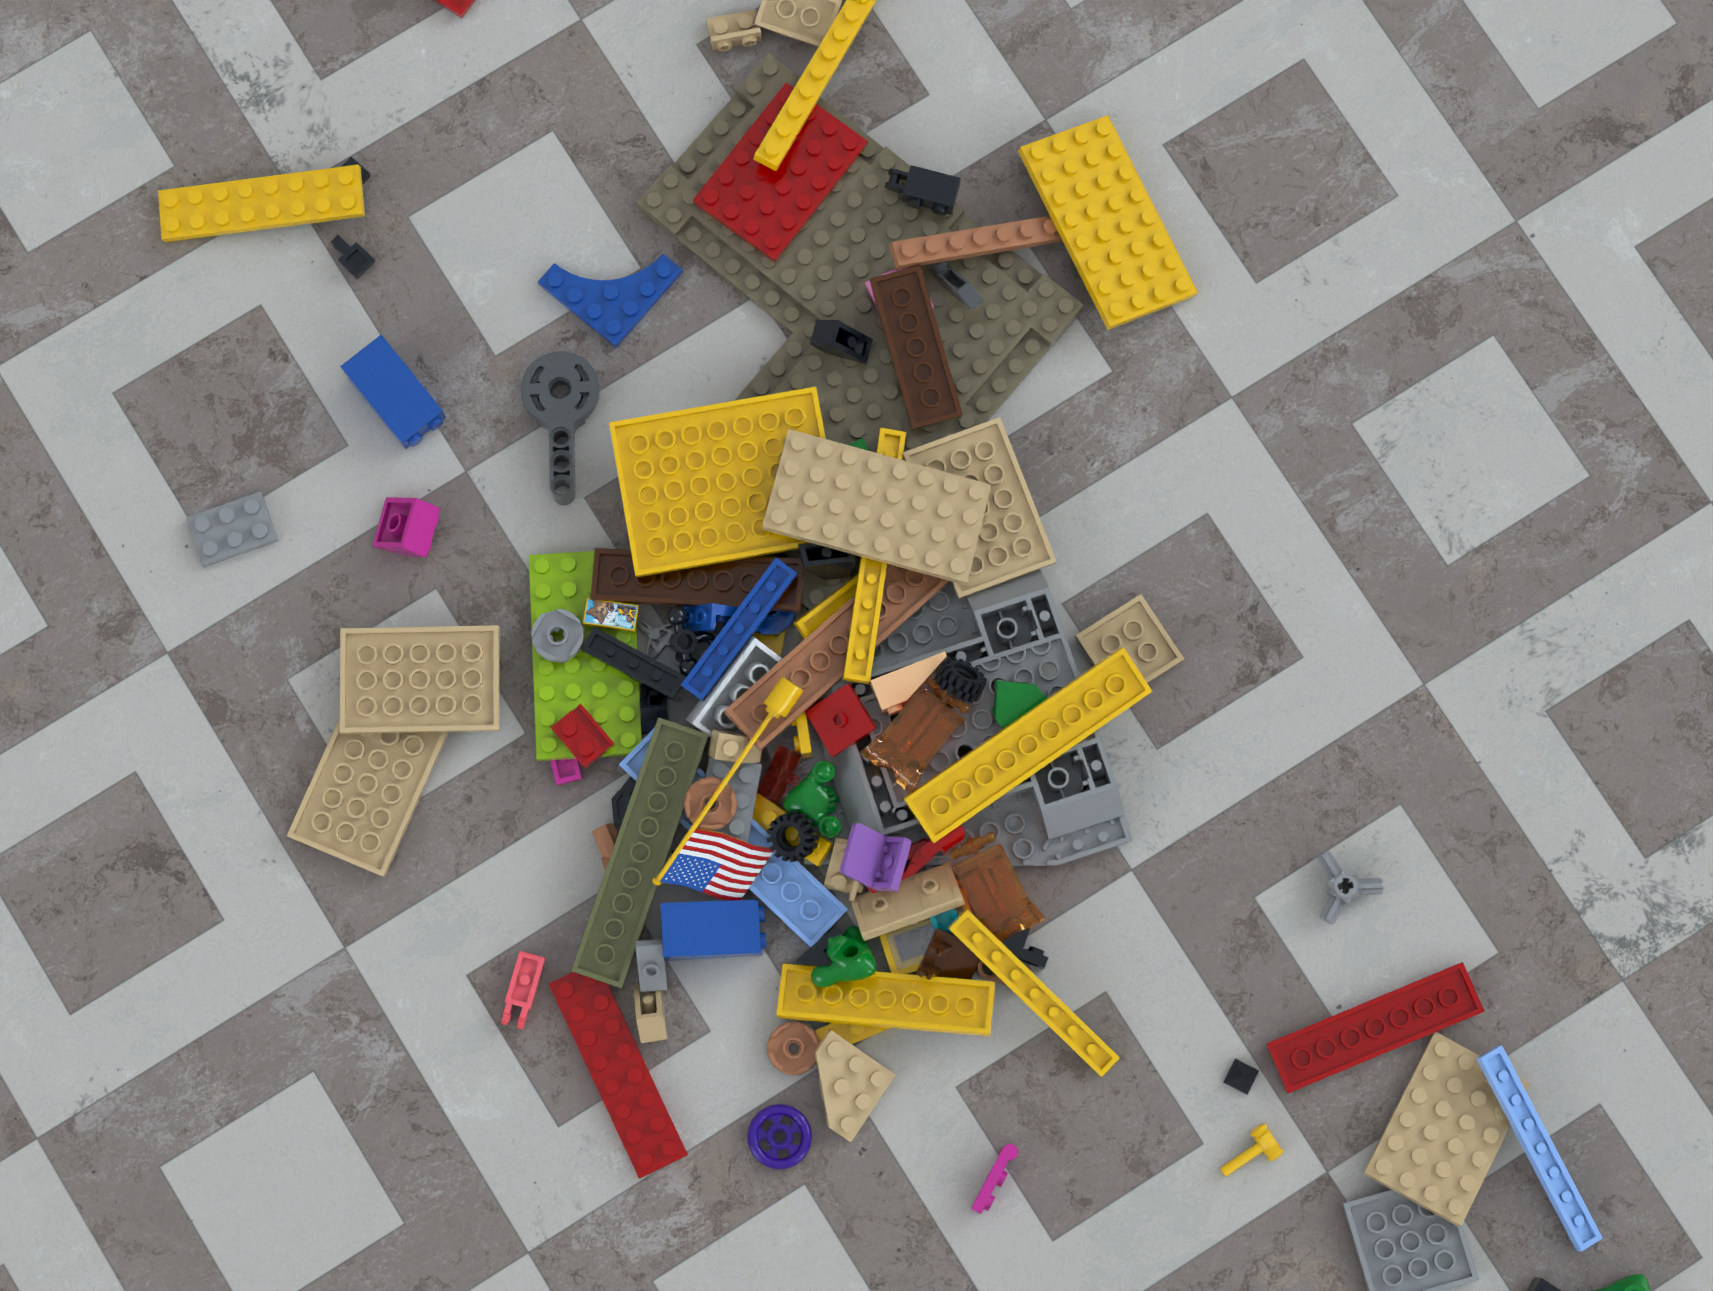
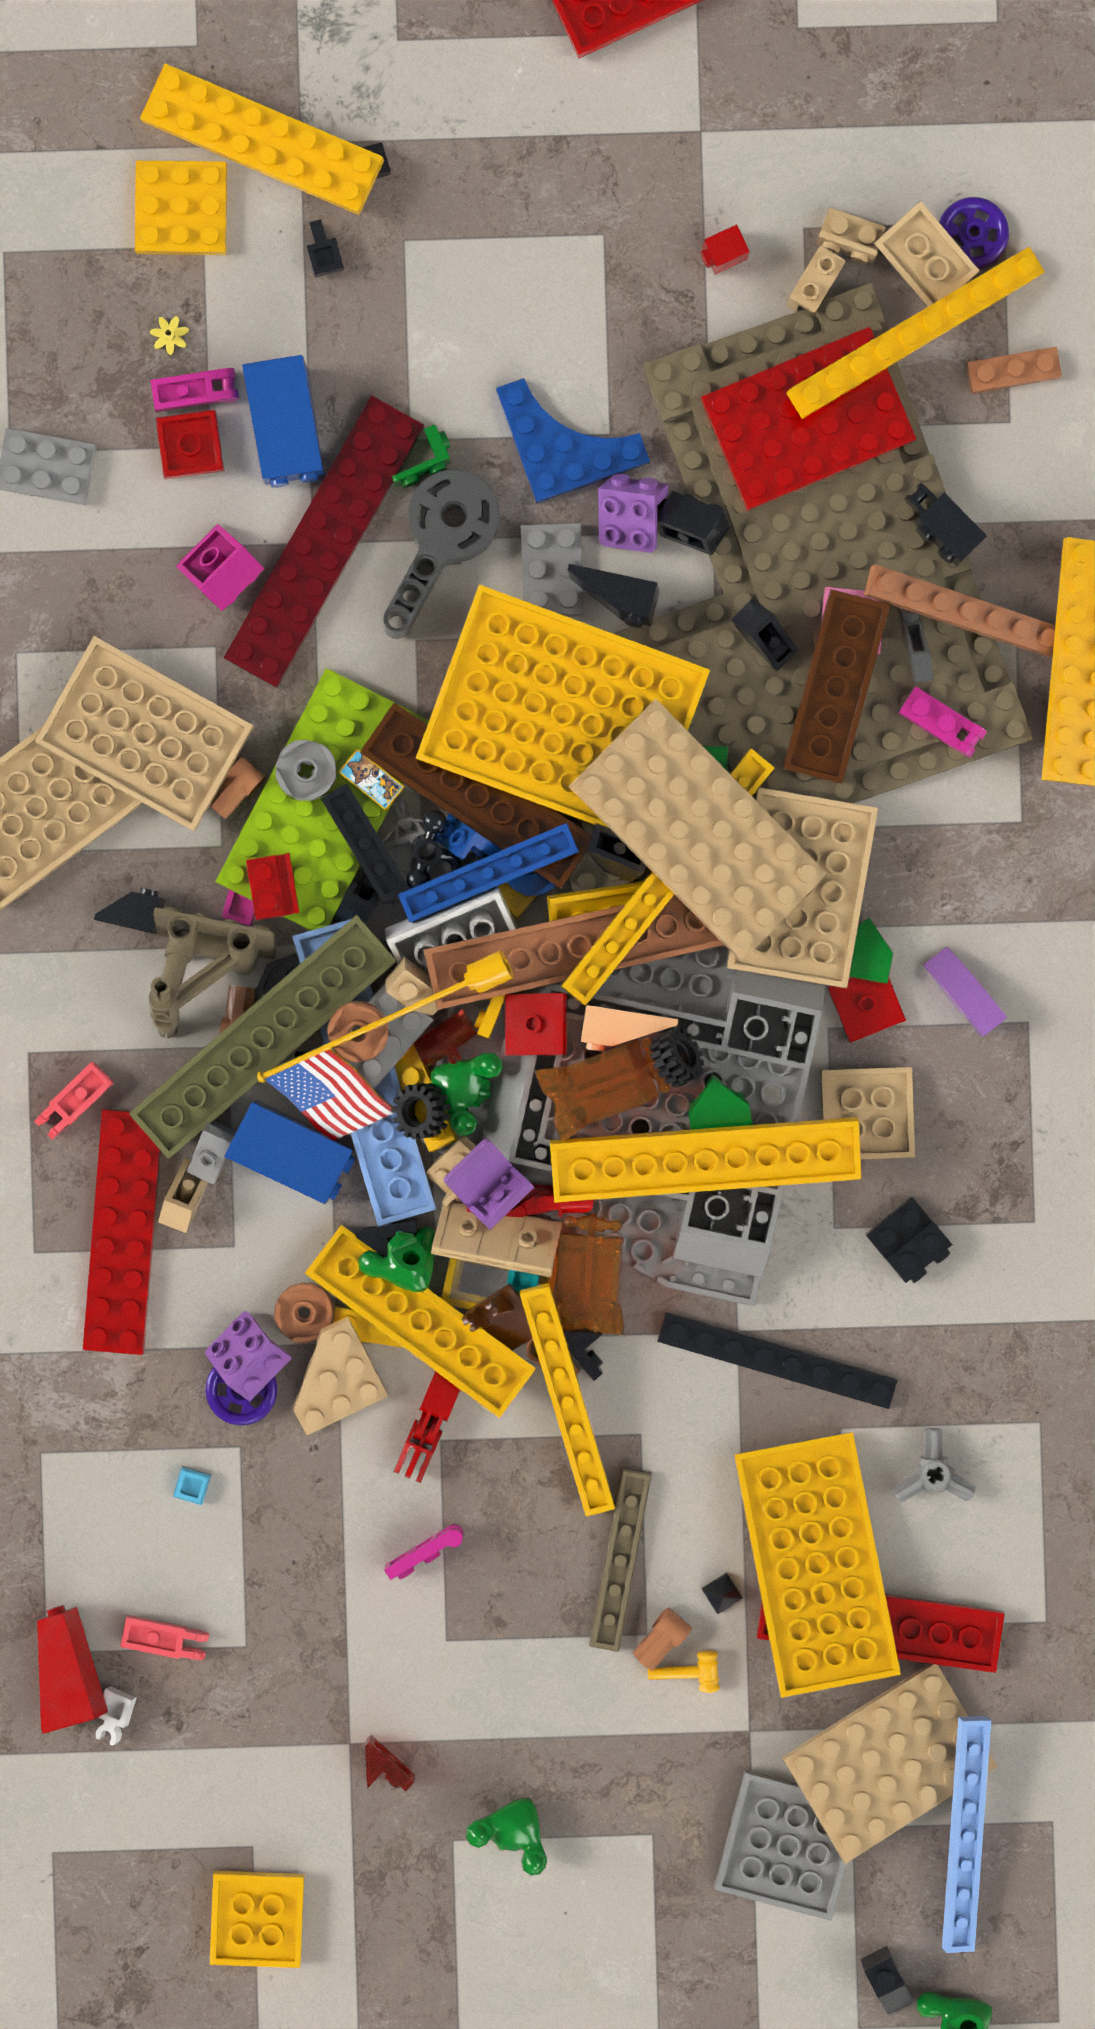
camera: 30 degrees right, 10 degrees up
none -> black slope [94,887,165,934]
none -> yellow plate [135,160,228,255]
none -> dark tan plate [149,907,276,1038]
none -> light yellow plant [150,316,189,355]
none -> dark pink plate [150,368,239,412]
none -> red plate [155,410,225,480]
none -> medium azure tile [173,1466,211,1505]
none -> medium lavender bracket [205,1311,292,1402]
none -> nougat piece [210,757,266,819]
none -> dark red plate [224,395,424,688]
none -> green bracket [392,424,451,488]
none -> red arm [393,1371,460,1483]
none -> light grey plate [521,523,584,616]
none -> black slope [567,564,660,628]
none -> dark tan tile [589,1467,652,1652]
none -> medium lavender bracket [598,474,668,553]
none -> nougat piece [632,1607,692,1671]
none -> black brick [657,491,730,556]
none -> black plate [657,1312,898,1409]
none -> red brick [700,224,750,275]
none -> yellow plate [734,1432,901,1698]
none -> tan bracket [786,245,845,313]
none -> red plate [827,977,906,1043]
none -> green slope [849,917,893,984]
none -> black plate [865,1197,953,1283]
none -> dark pink plate [898,686,987,758]
none -> medium lavender slope [923,947,1007,1036]
none -> nougat plate [966,346,1062,394]

